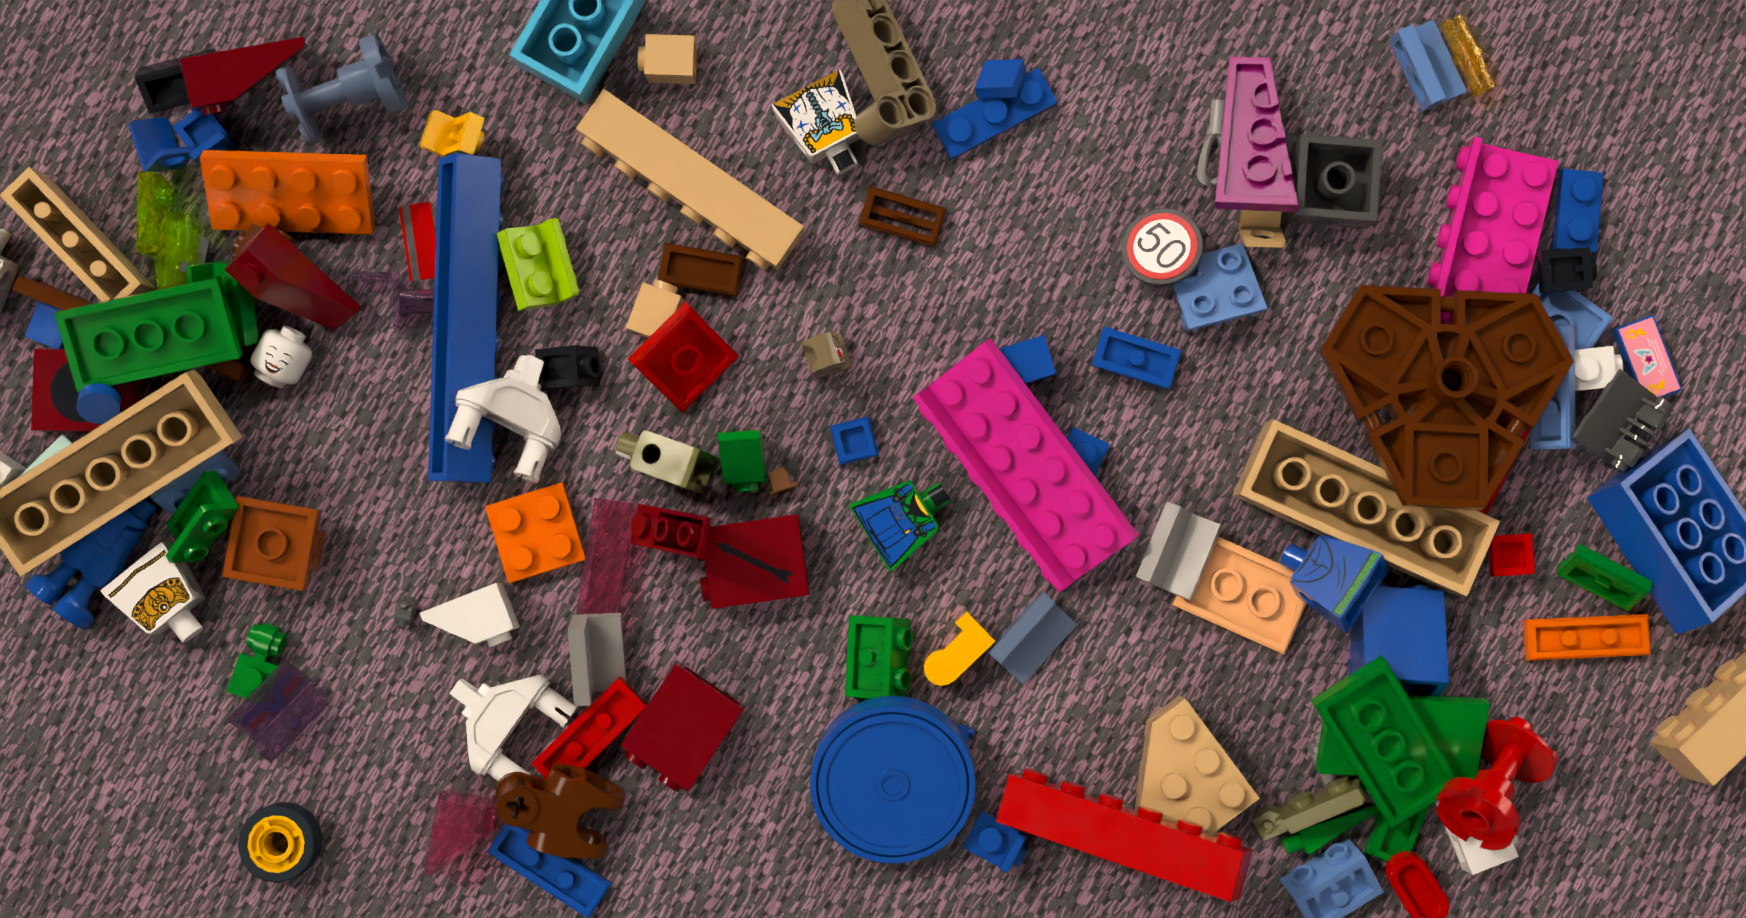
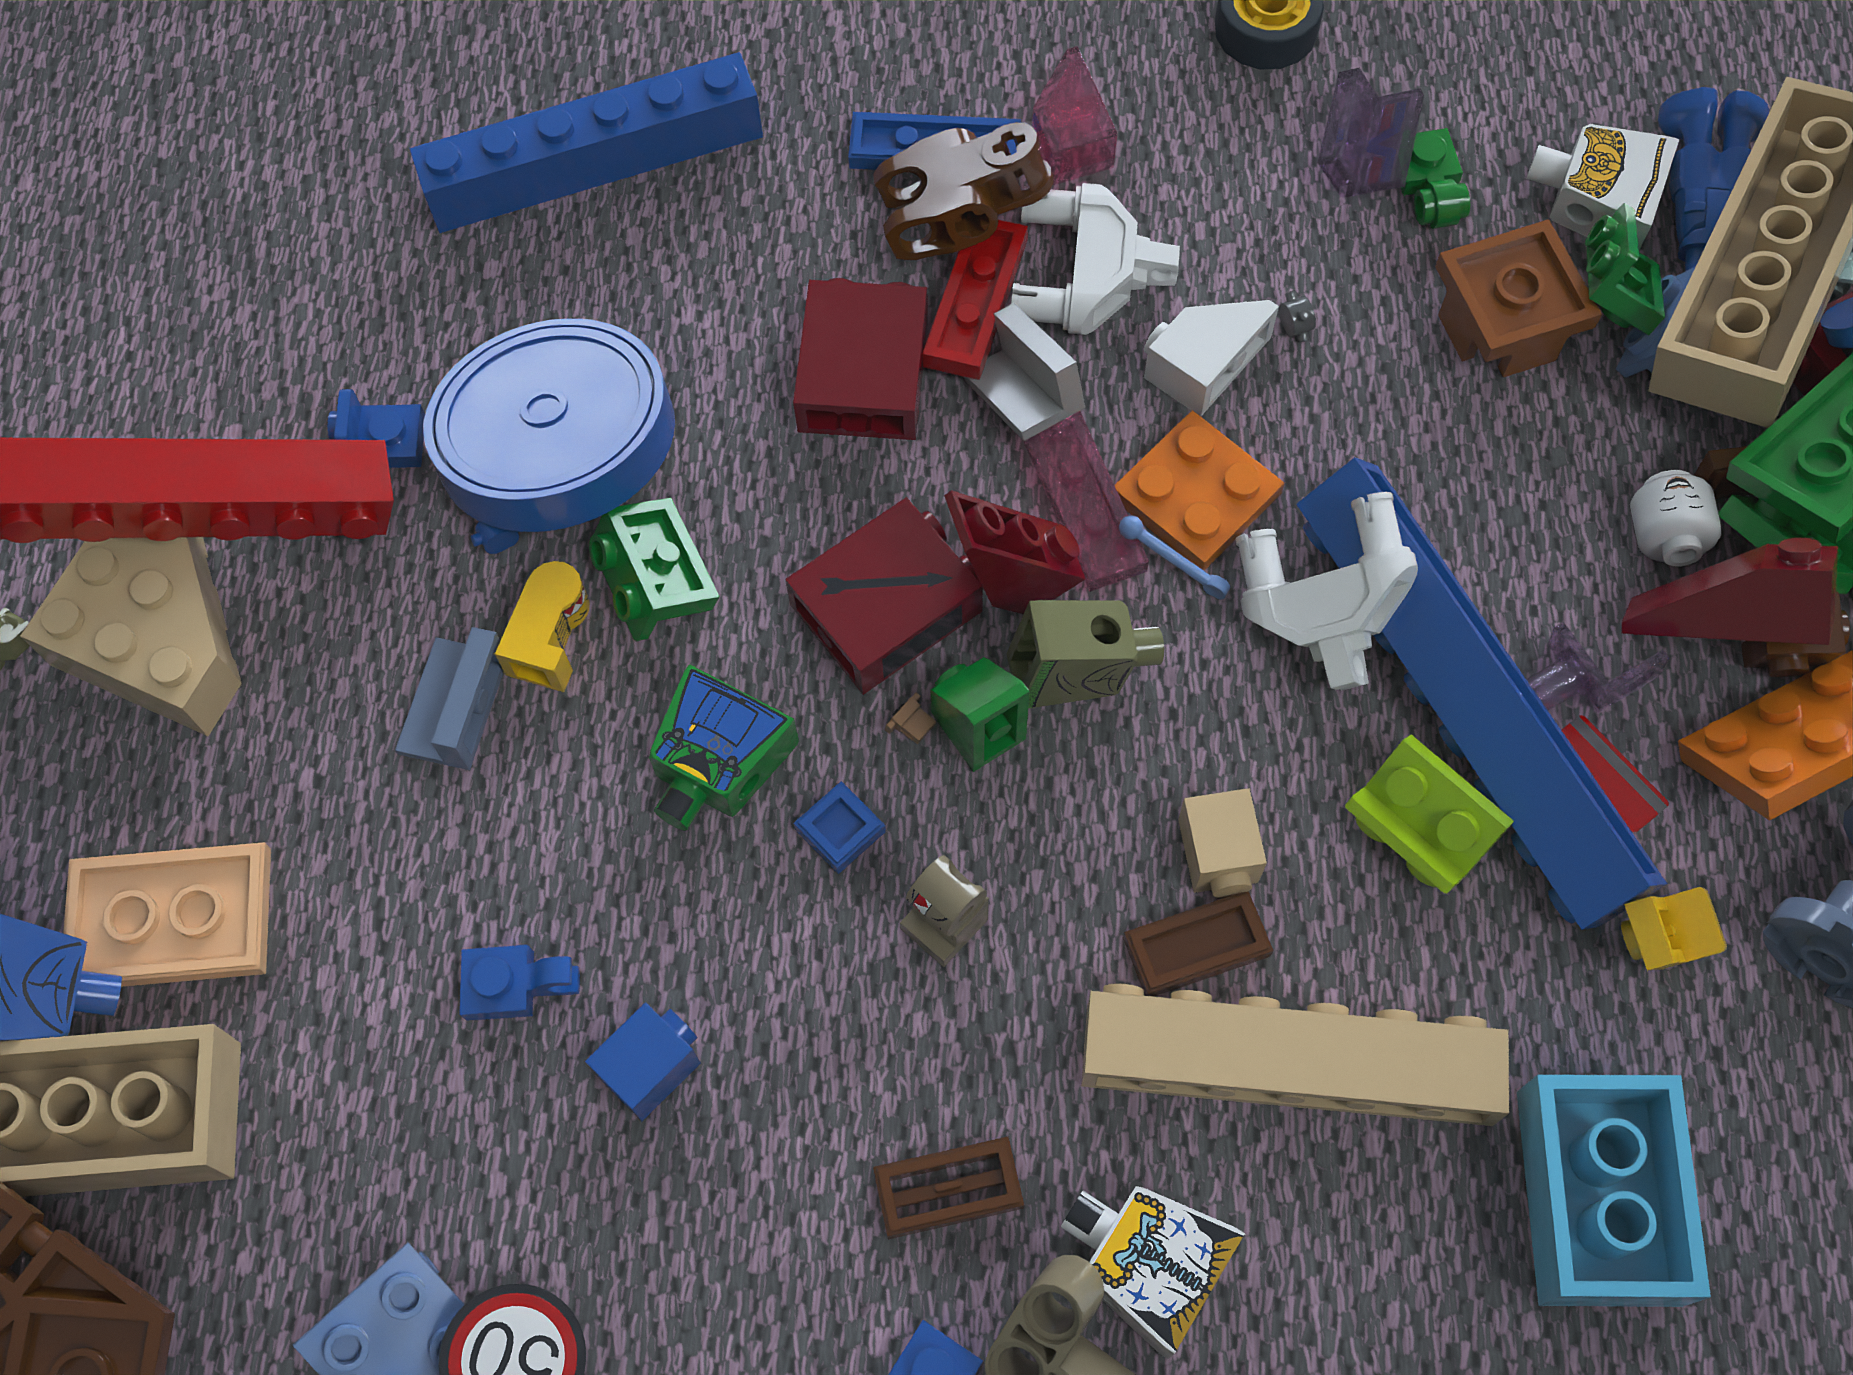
camera: 150 degrees right, 20 degrees down
black bracket [535,345,601,390] -> none
red tile [628,301,739,413] -> none
tan brick [638,34,697,84] -> none
dark pink bracket [913,338,1139,592] -> none
blue plate [1091,326,1181,390] -> none
light grey panel [1136,502,1223,601] -> none
none -> medium blue hinge [1119,515,1231,600]

